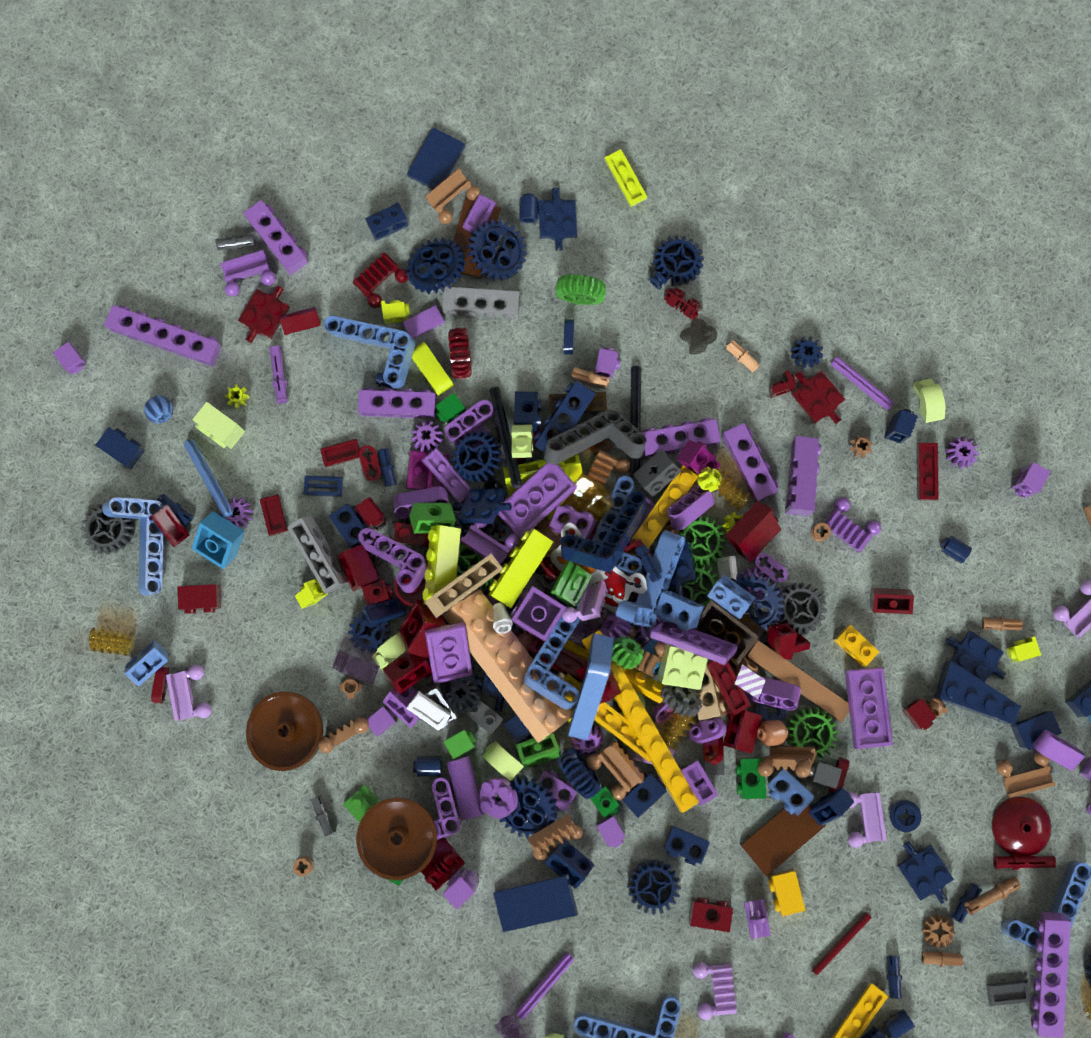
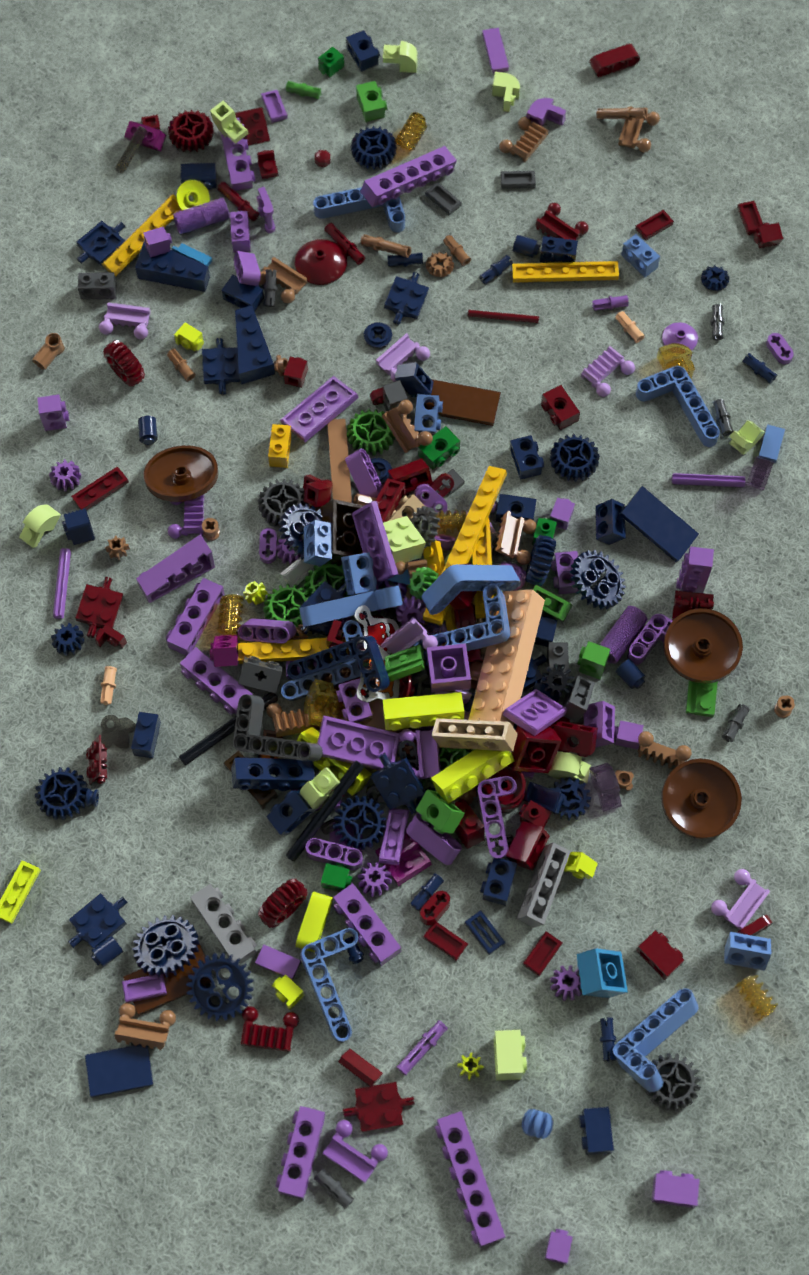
camera: 130 degrees left, 15 degrees down
dark red tile [150,504,190,547] -> none
medium blue axle [184,439,233,518] -> none
dark red brick [355,497,387,531] -> none
dark blue brick [365,202,409,242] -> none
white tile [407,692,451,730] -> none
medium lavender plate [479,777,518,819] -> none
yellowish green brick [483,740,524,781] -> none
white cone [493,603,513,634] -> none
medium nougat gear [527,814,583,860] -> none
bright green gear [555,274,606,305] -> none
dark blue beam [563,319,574,355] -> none
light nougat axle [571,367,610,389] -> none
medium lavender brick [595,347,621,378] -> none
dark blue axle [635,545,662,582] -> none
medium lavender brick [680,760,718,805] -> none
neon yellow gear [697,467,722,492] -> none
dark red brick [726,501,781,563] -> none
sticker [735,665,766,699] -> none
medium lavender hips [744,899,771,939] -> none
nougat head [757,720,788,746] -> none
yellow brick [768,869,806,917] -> none
dark red brick [870,588,914,614] -> none
none -> dark red gear [103,340,145,387]
none -> dark blue brick [131,712,161,758]
none -> reddish brown dish [144,445,219,502]
none -> dark grey pin [263,269,277,307]
none -> medium lavender brick [652,1170,700,1208]

